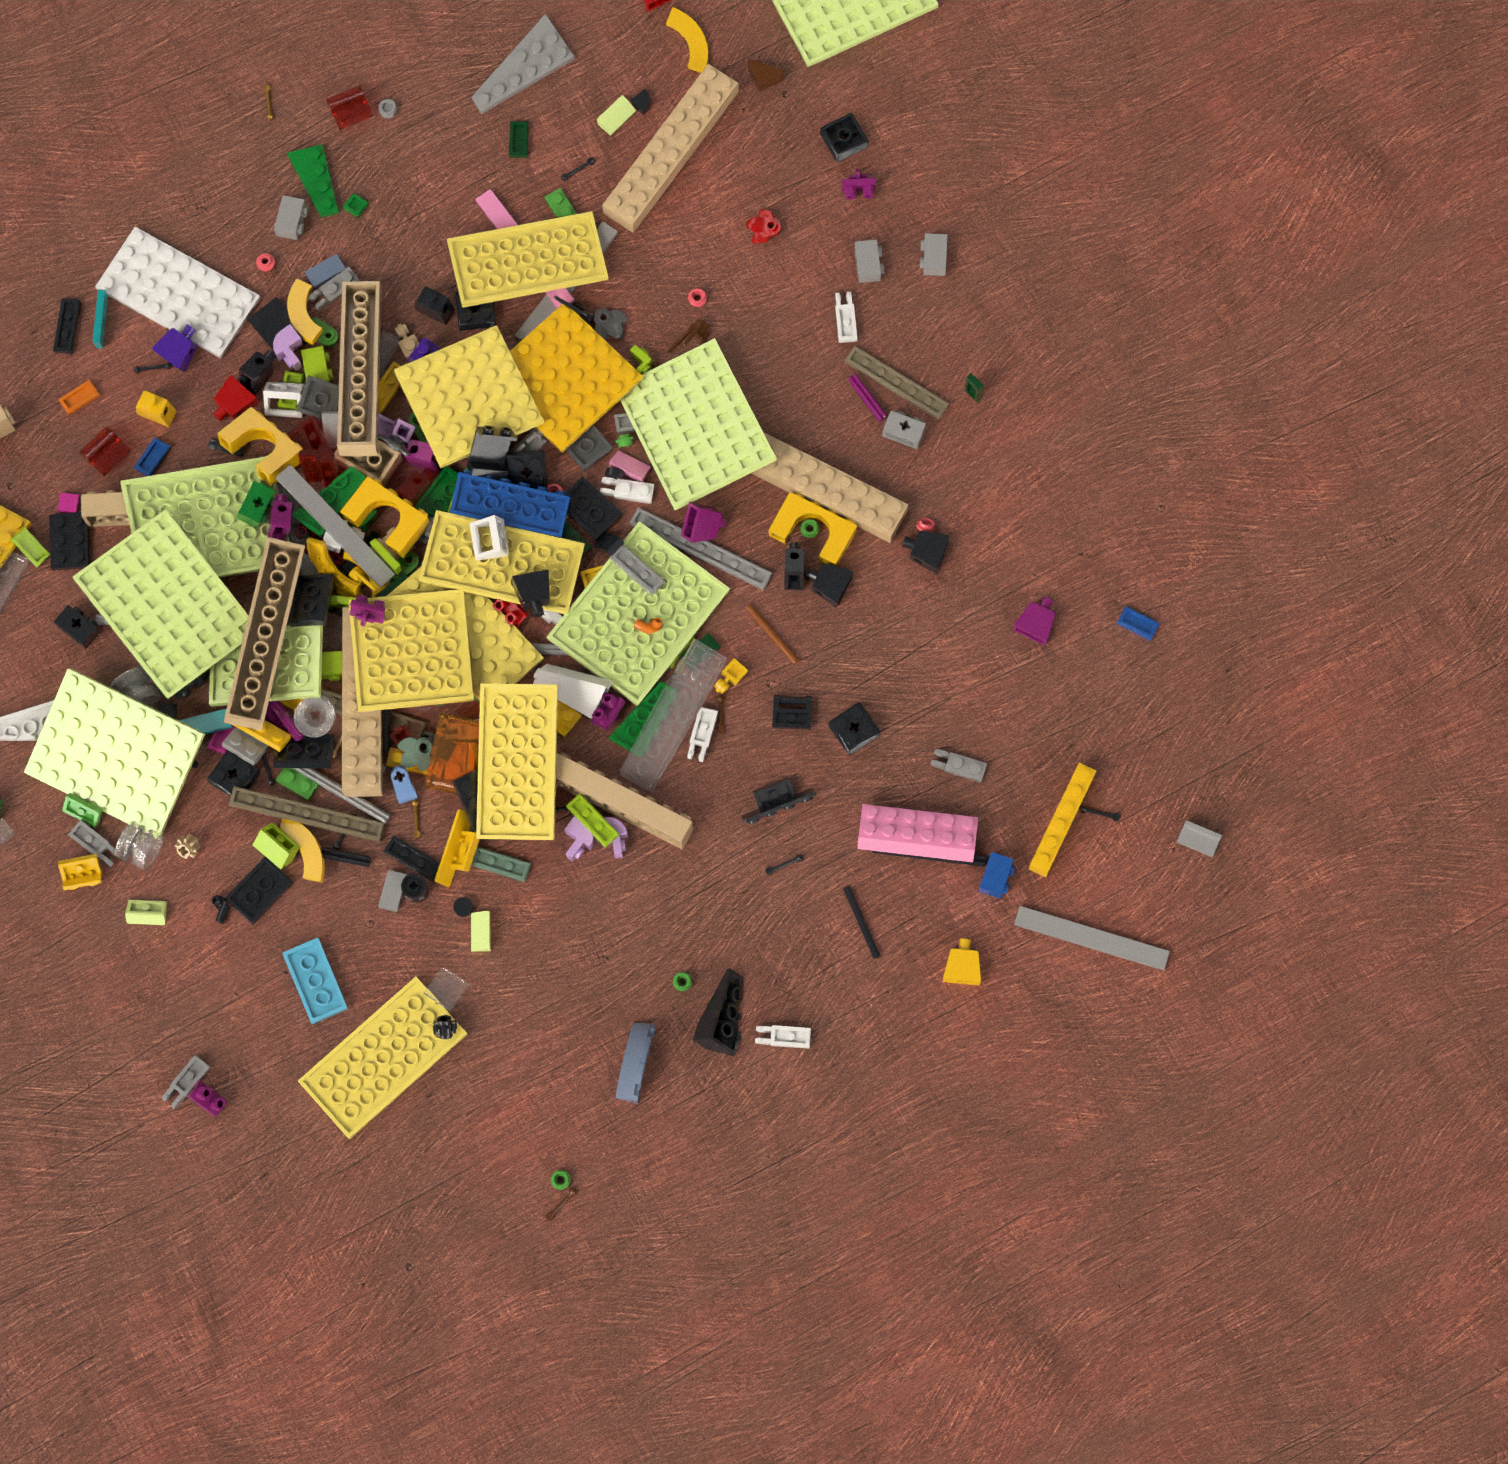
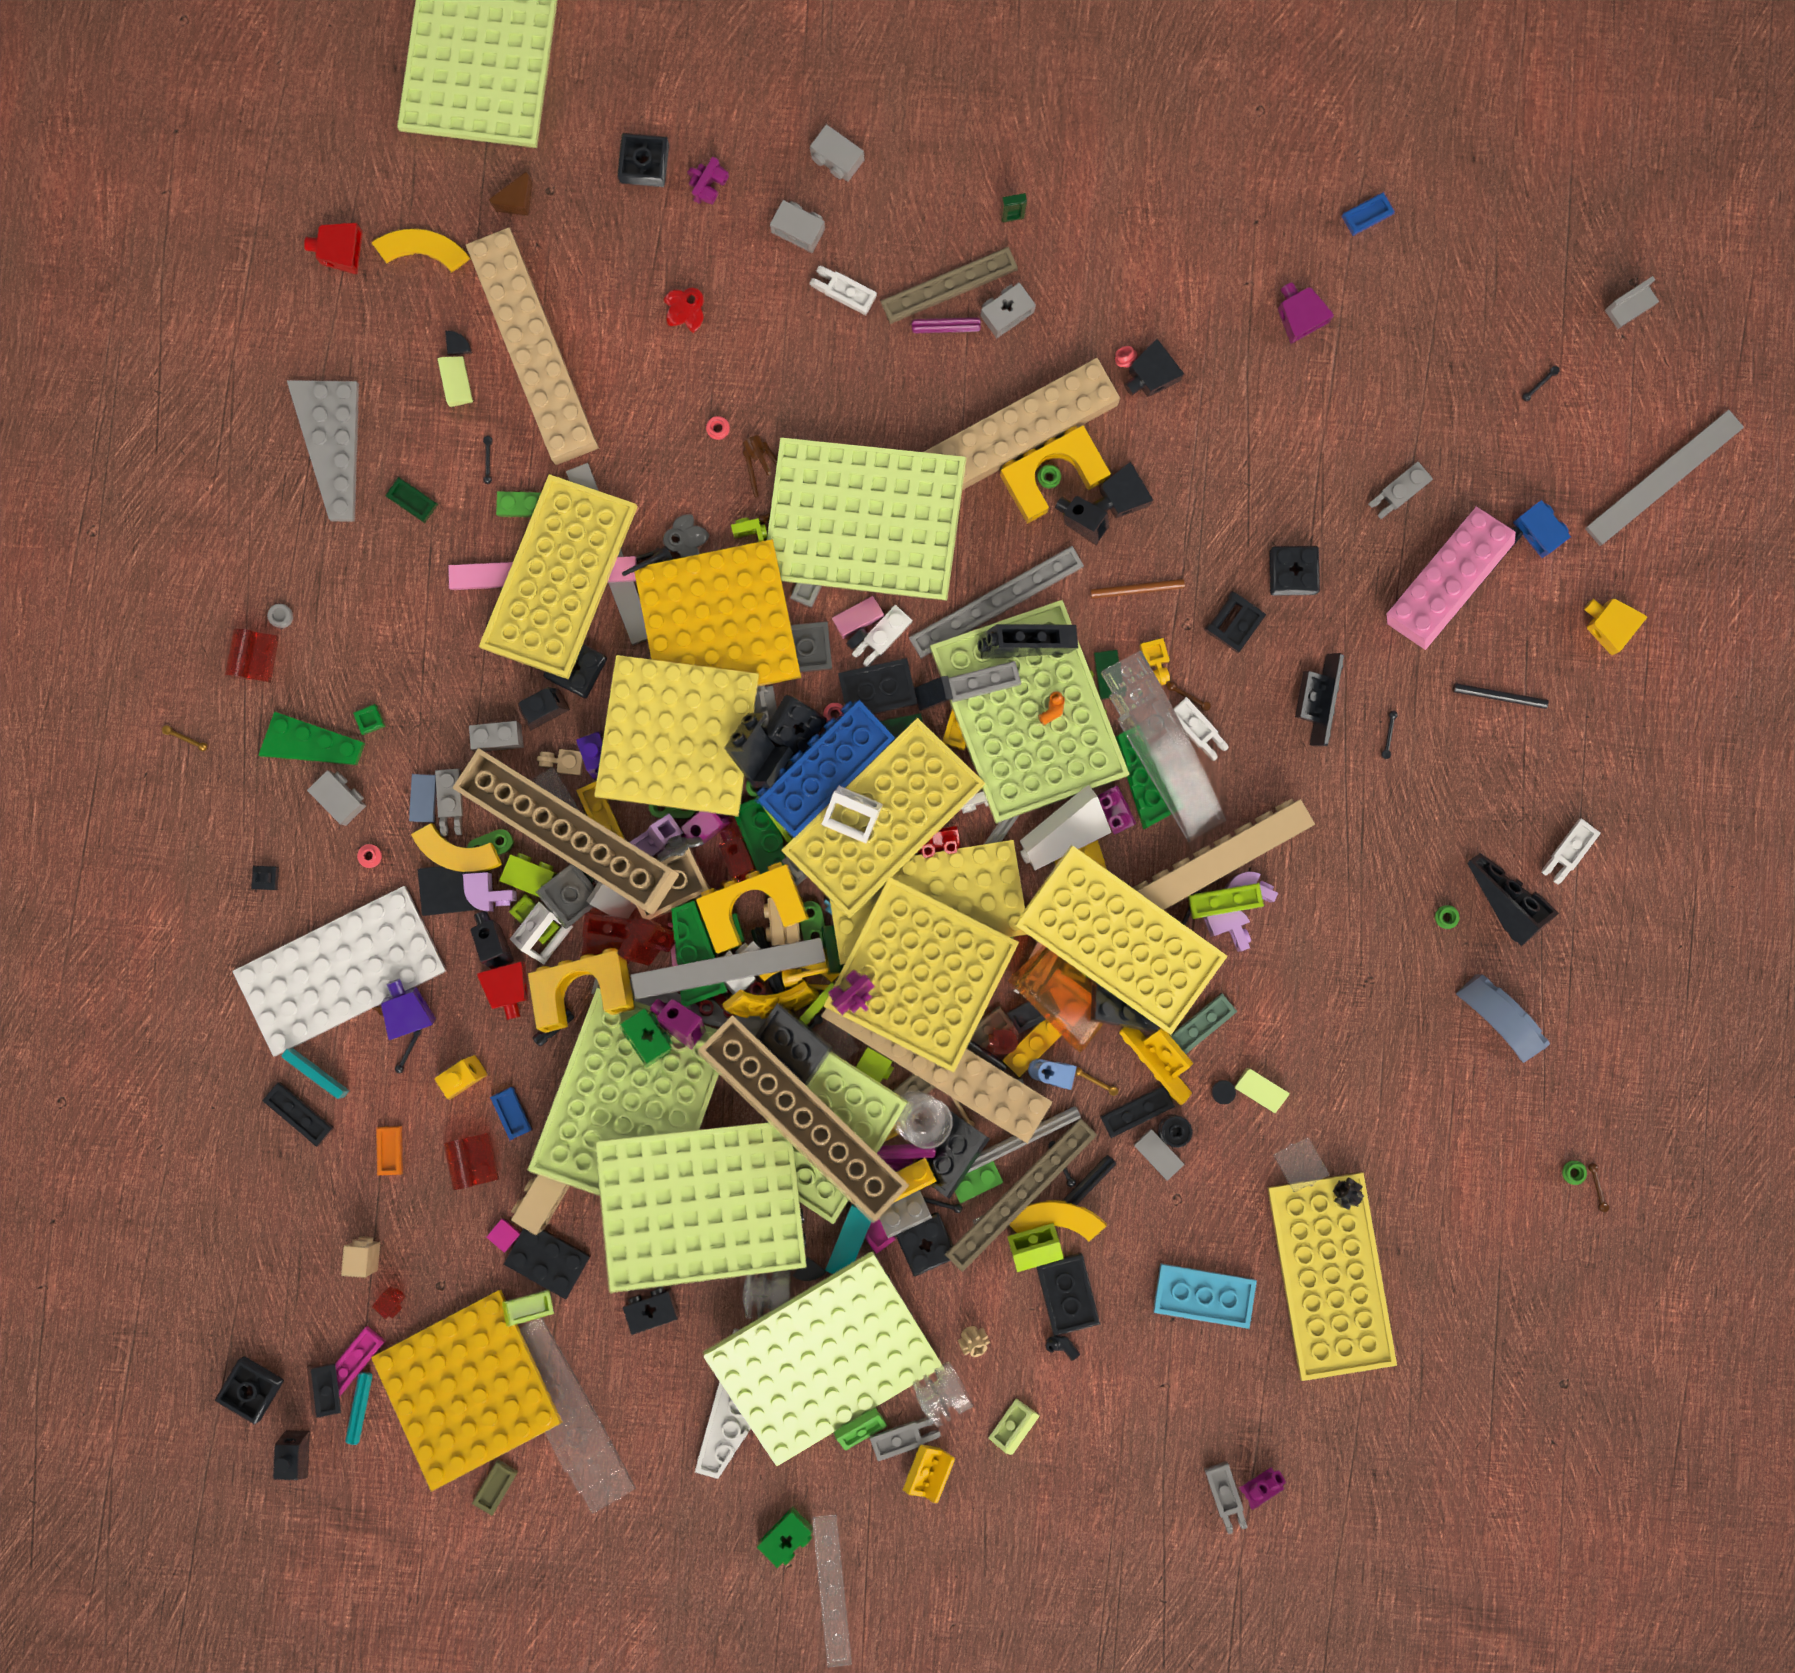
camera: 60 degrees left, 10 degrees up
lime tile [370,539,402,575] -> none
sand green plate [397,737,433,772] -> none
black torso [512,569,550,617] -> none
bright green plate [615,434,634,448] -> none
magenta torso [681,502,726,543] -> none
yellow brick [1029,763,1096,877] -> none
none -> black tile [251,865,279,891]
none -> light grey brick [469,721,523,752]
none -> black slope [977,624,1078,659]

